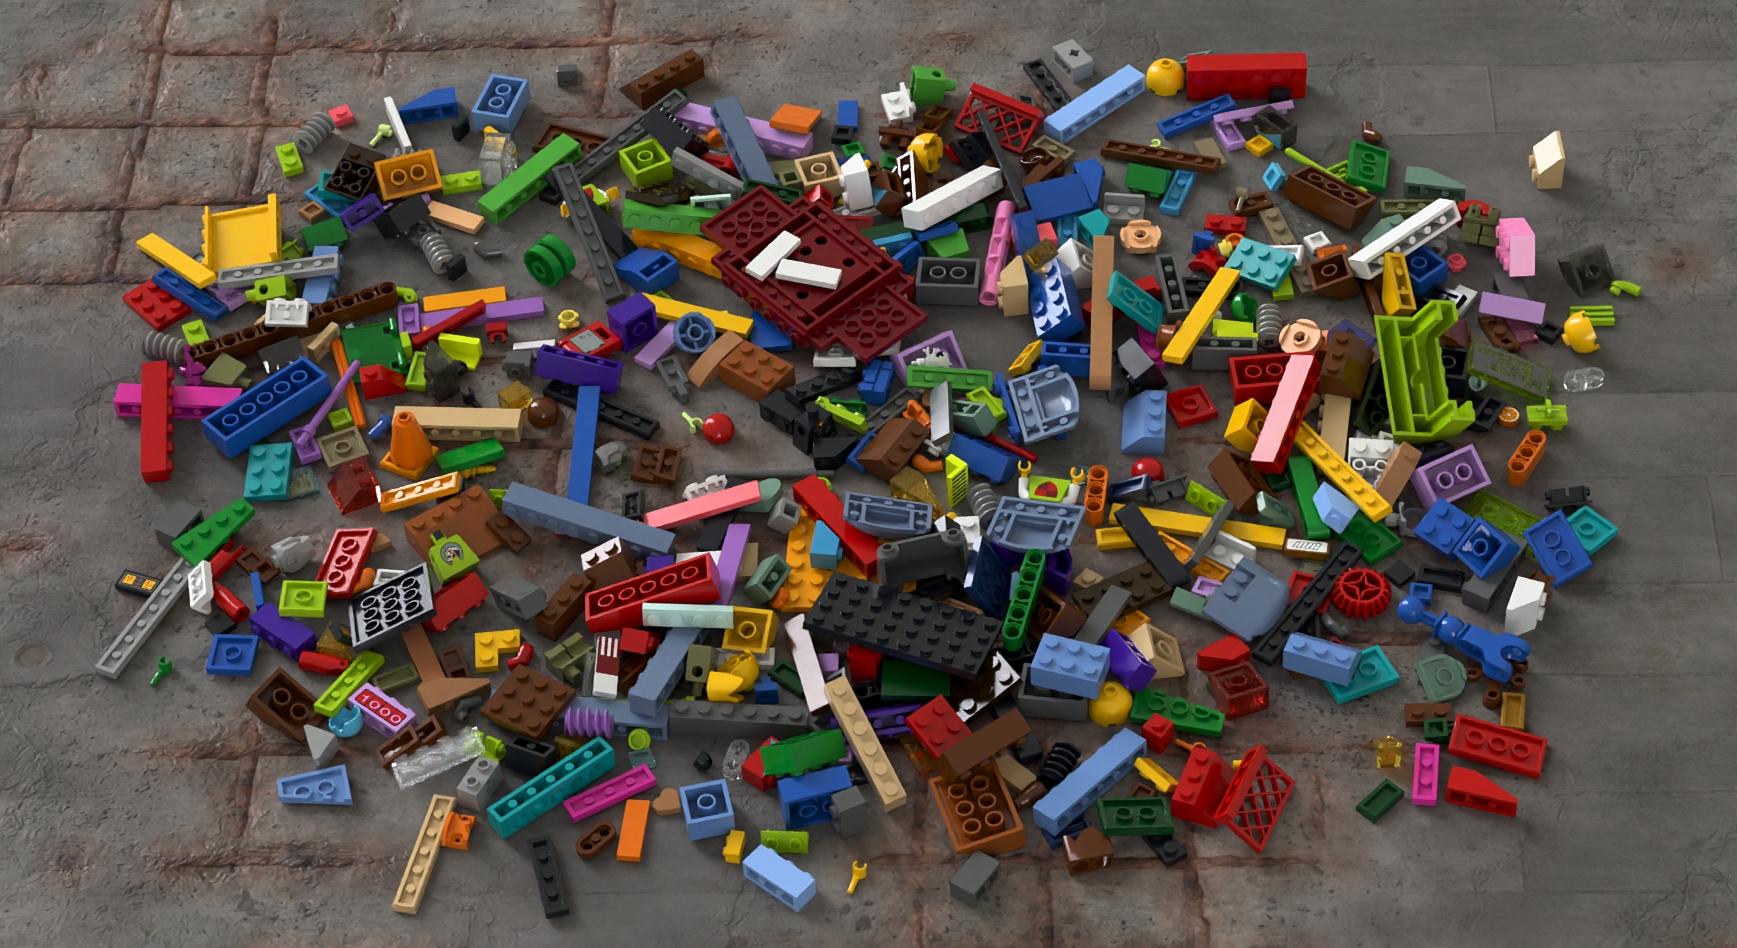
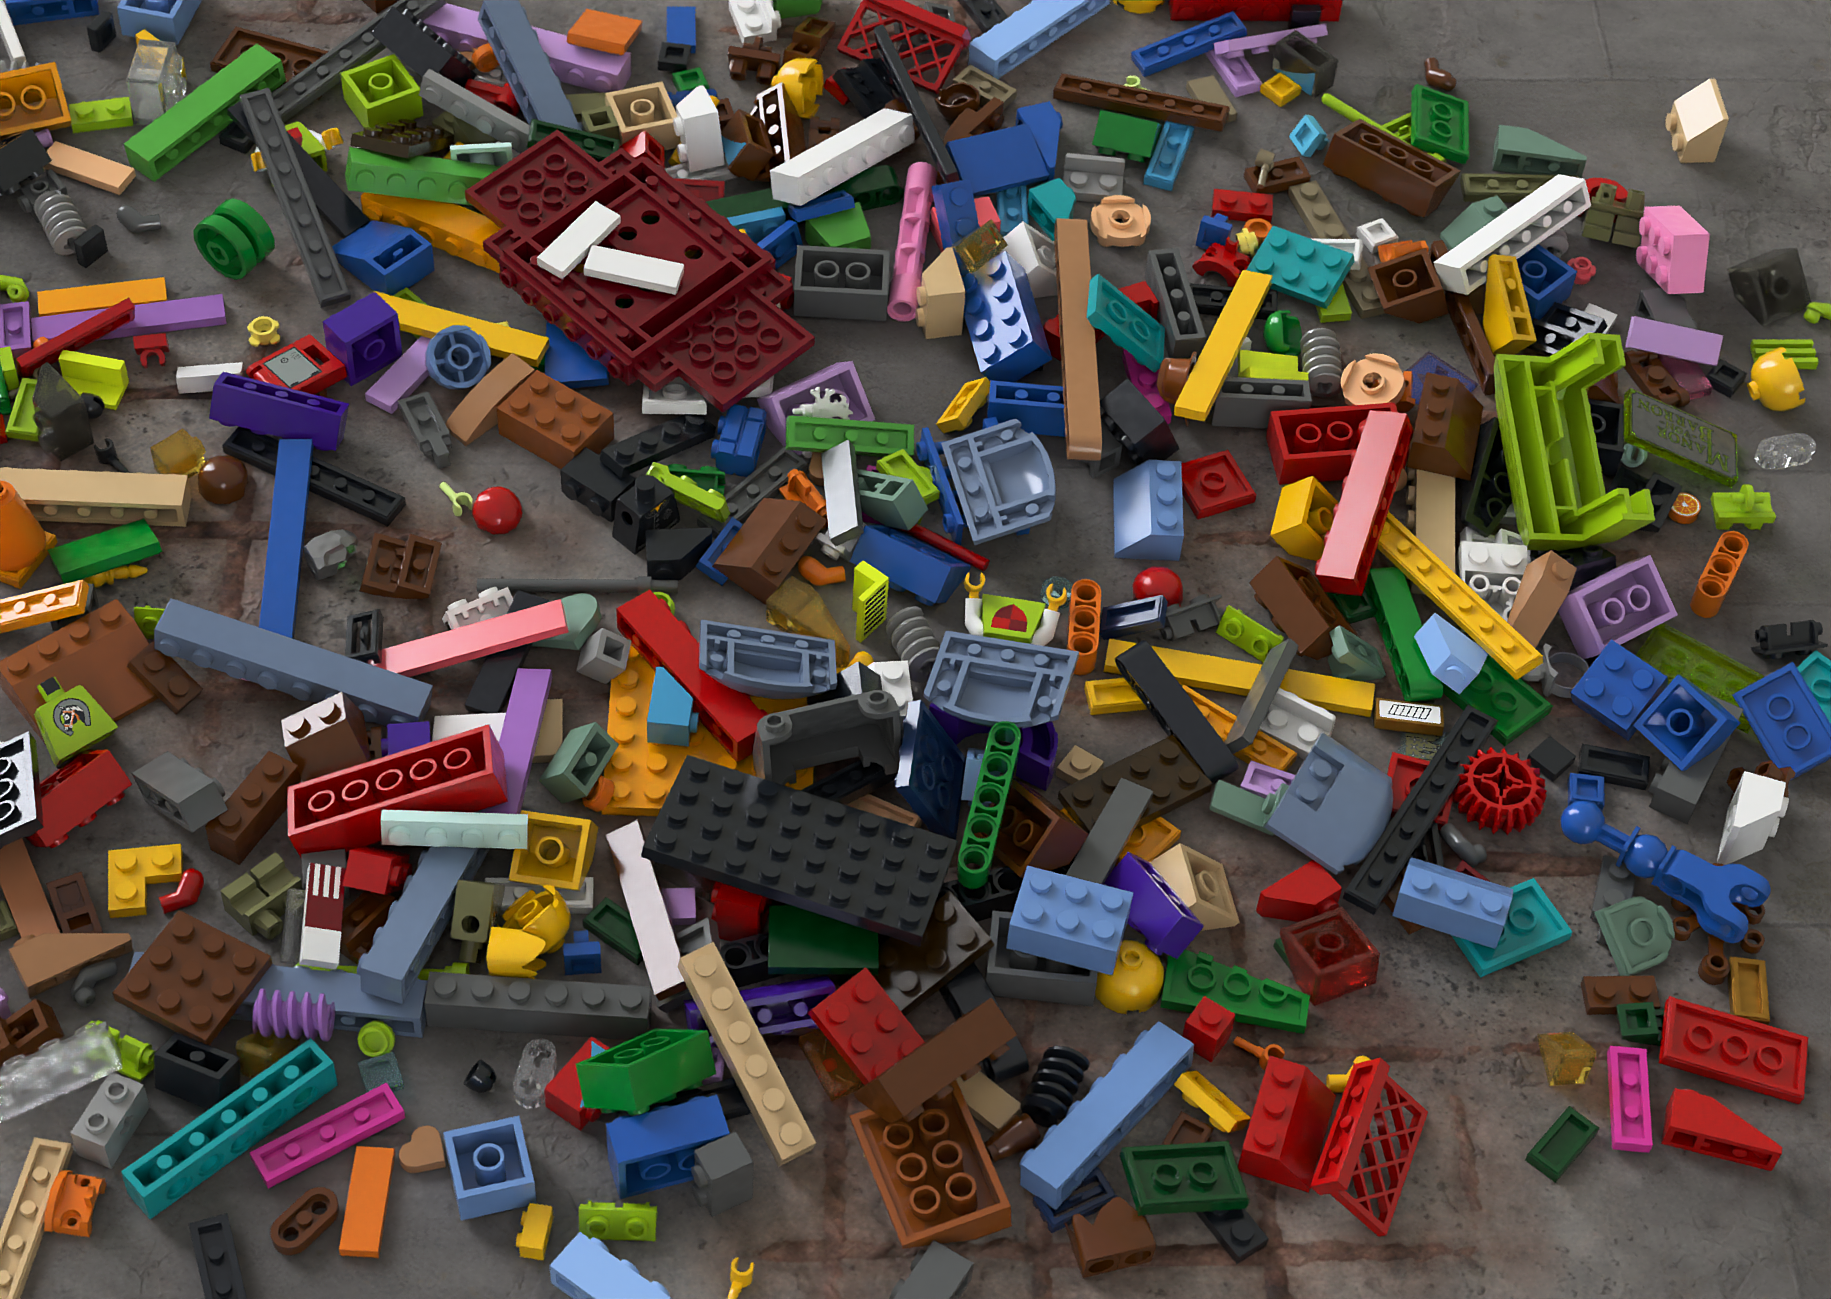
camera: 10 degrees left, 5 degrees up
dark grey brick [502,350,534,381] -> none
green tile [880,153,898,172] -> none

